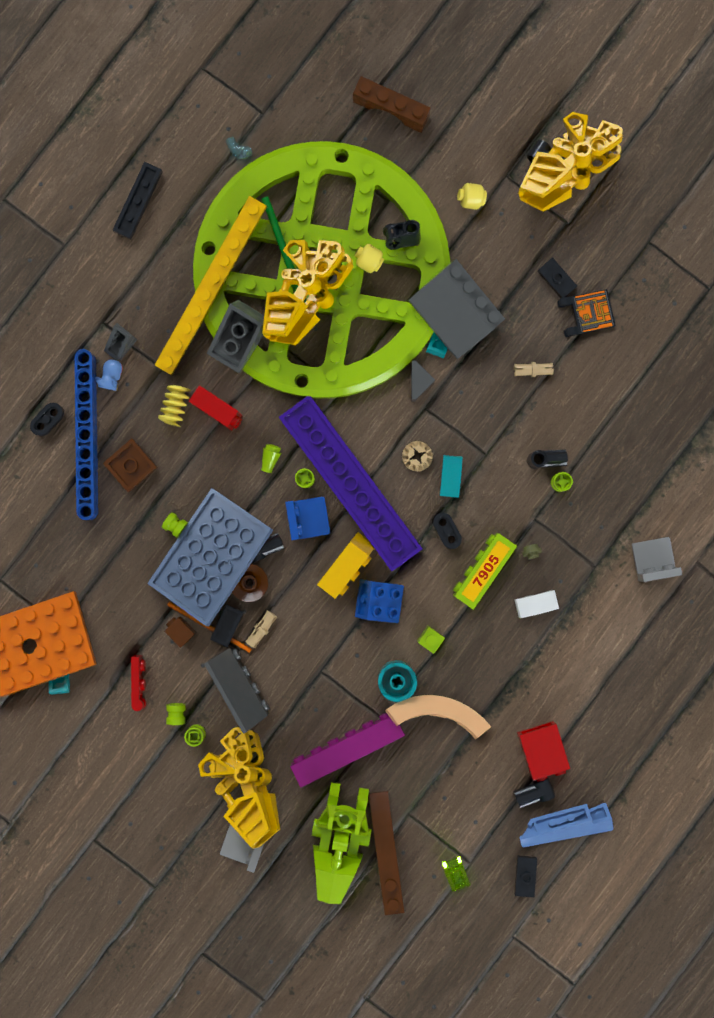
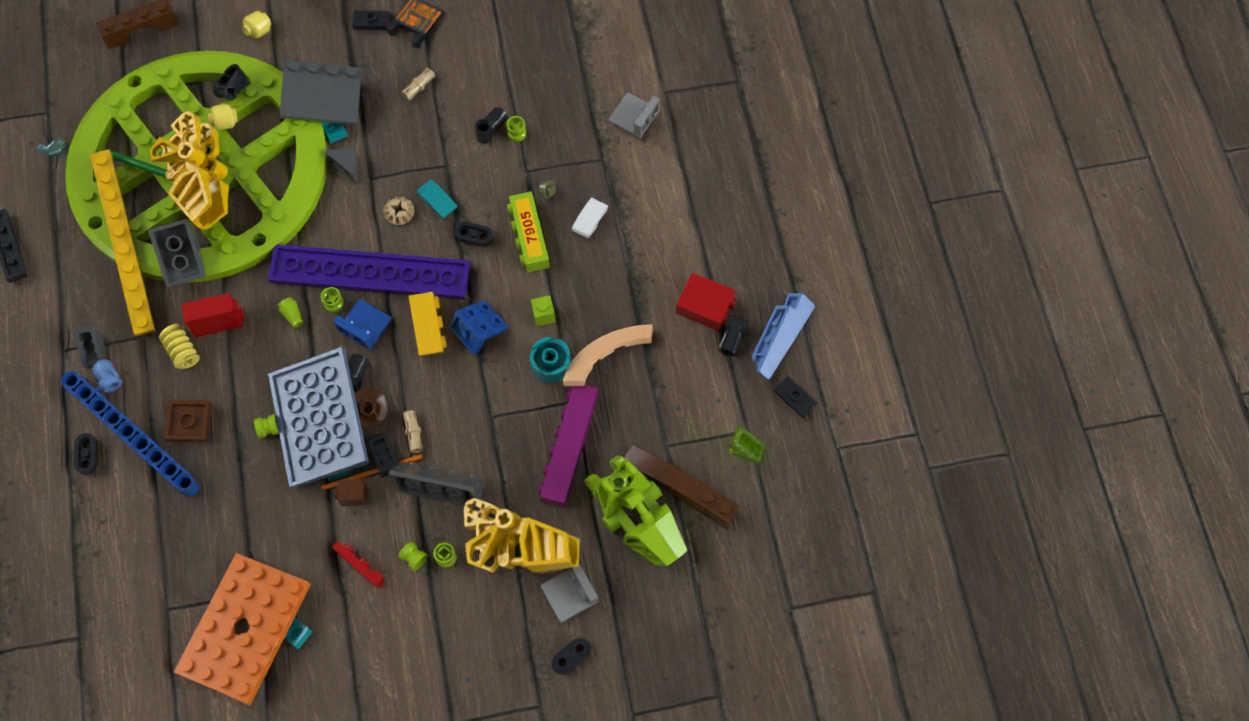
camera: 55 degrees left, 20 degrees down
none -> black plate [552,638,591,675]

